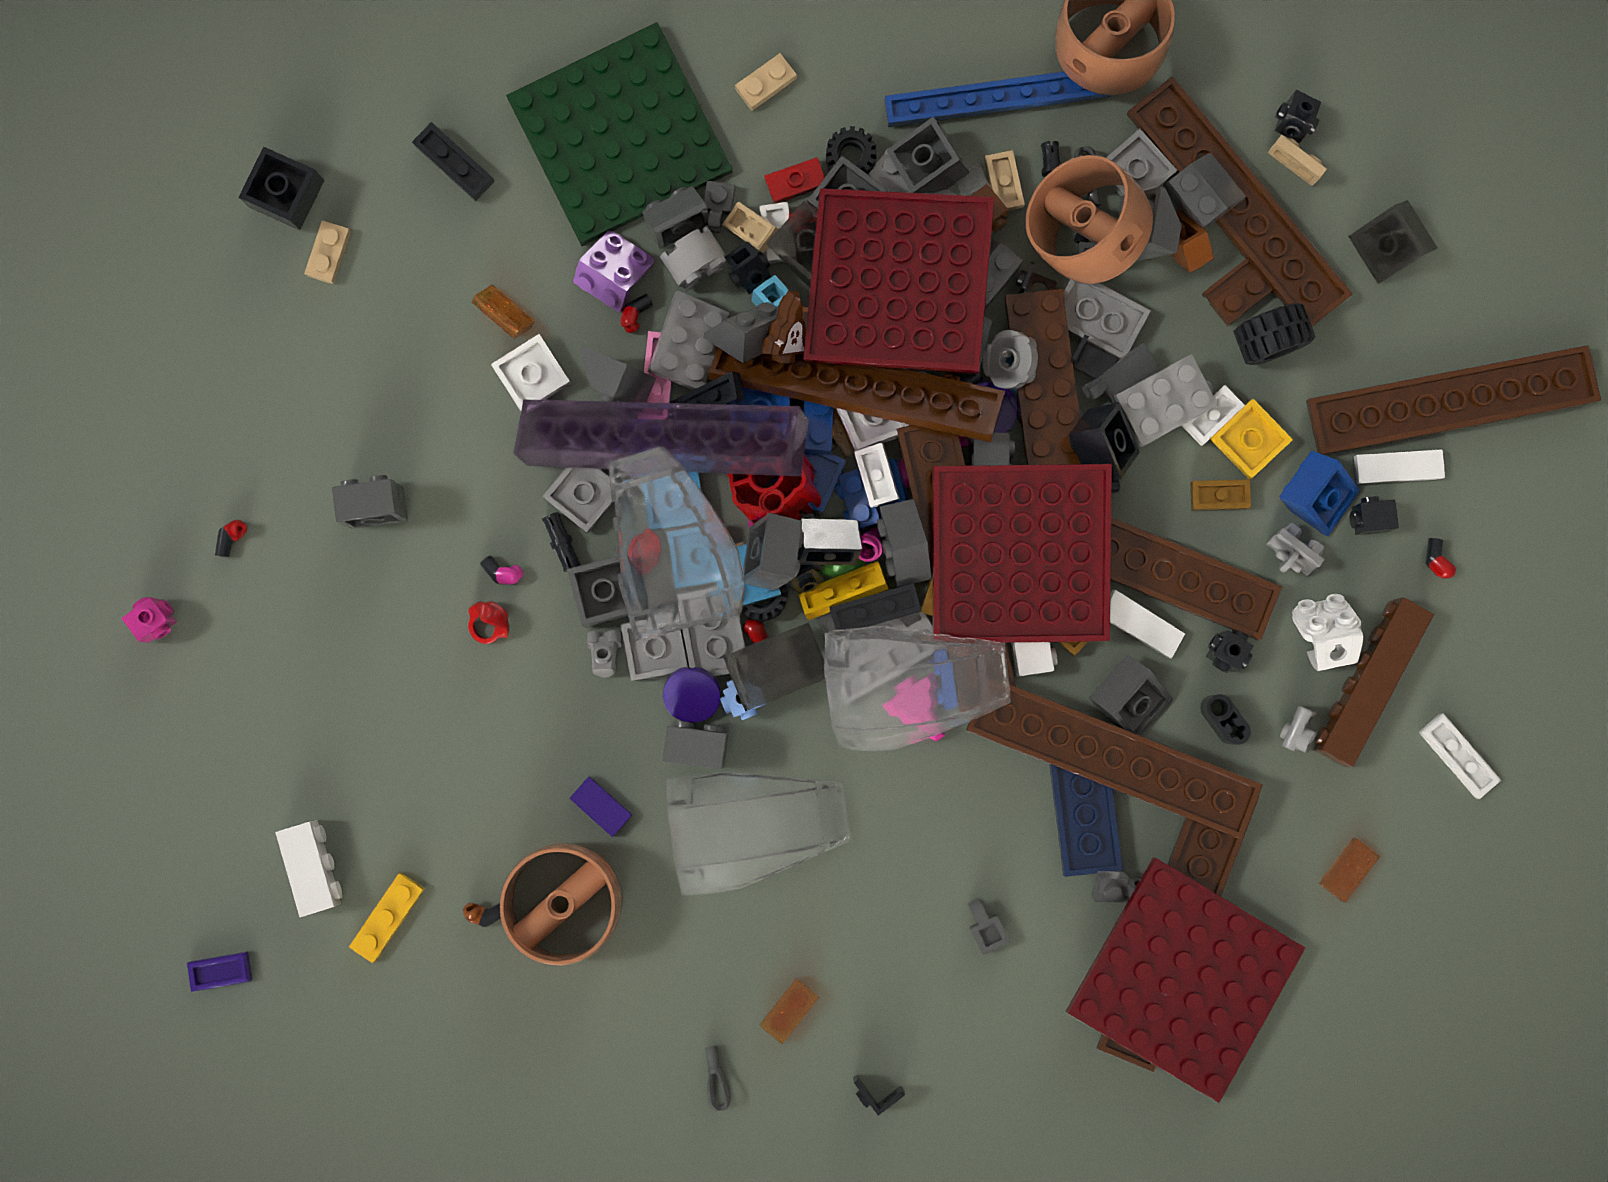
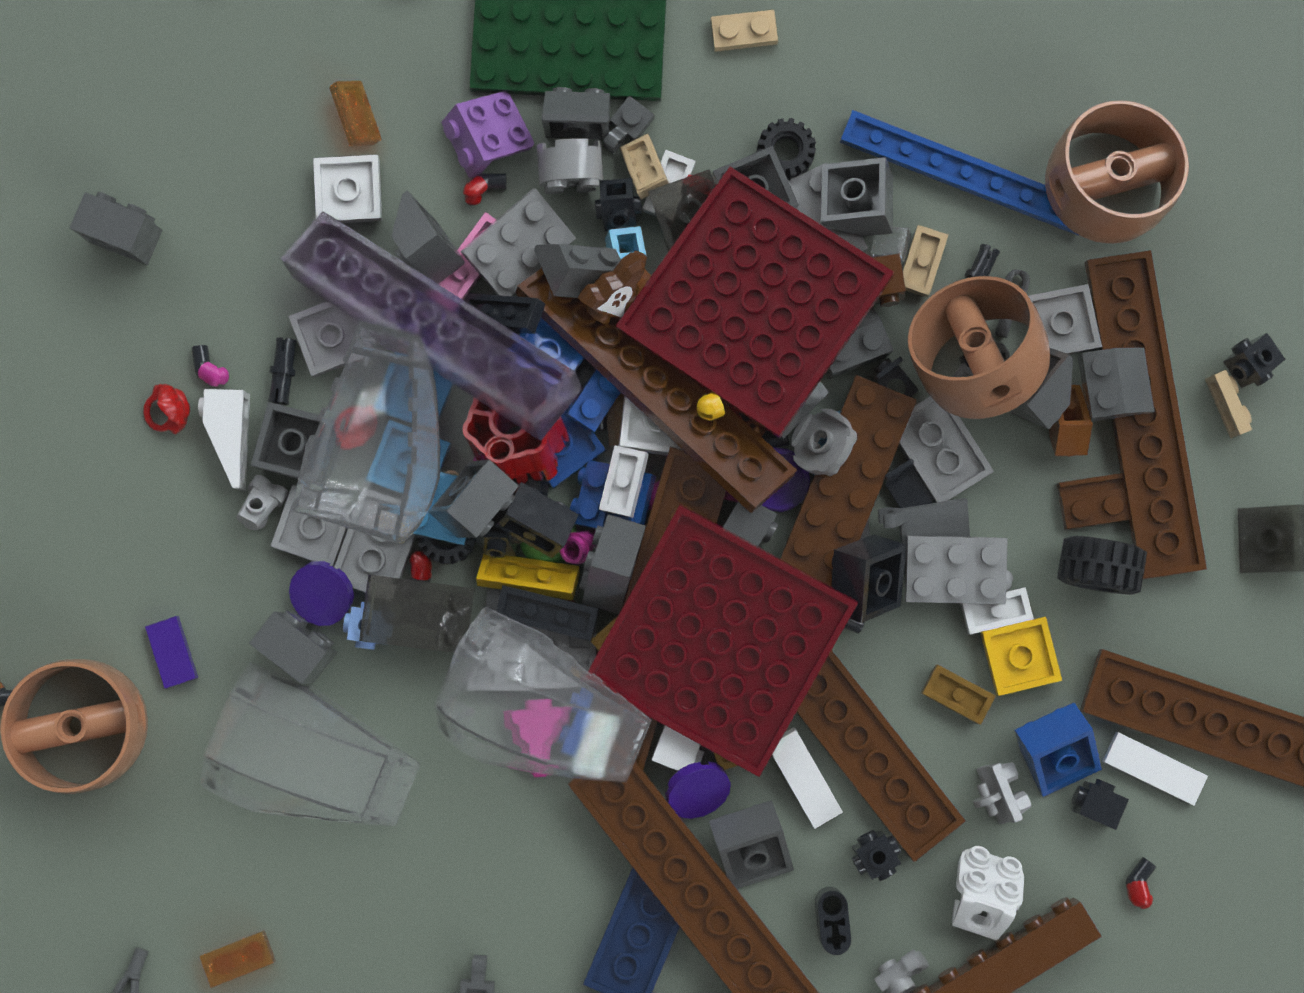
camera: 30 degrees right, 0 degrees up
red plate [764,157,825,204] -> none
none -> white slope [198,389,250,491]
none -> dark purple tile [665,762,731,819]
none -> yellow hinge [697,392,725,420]

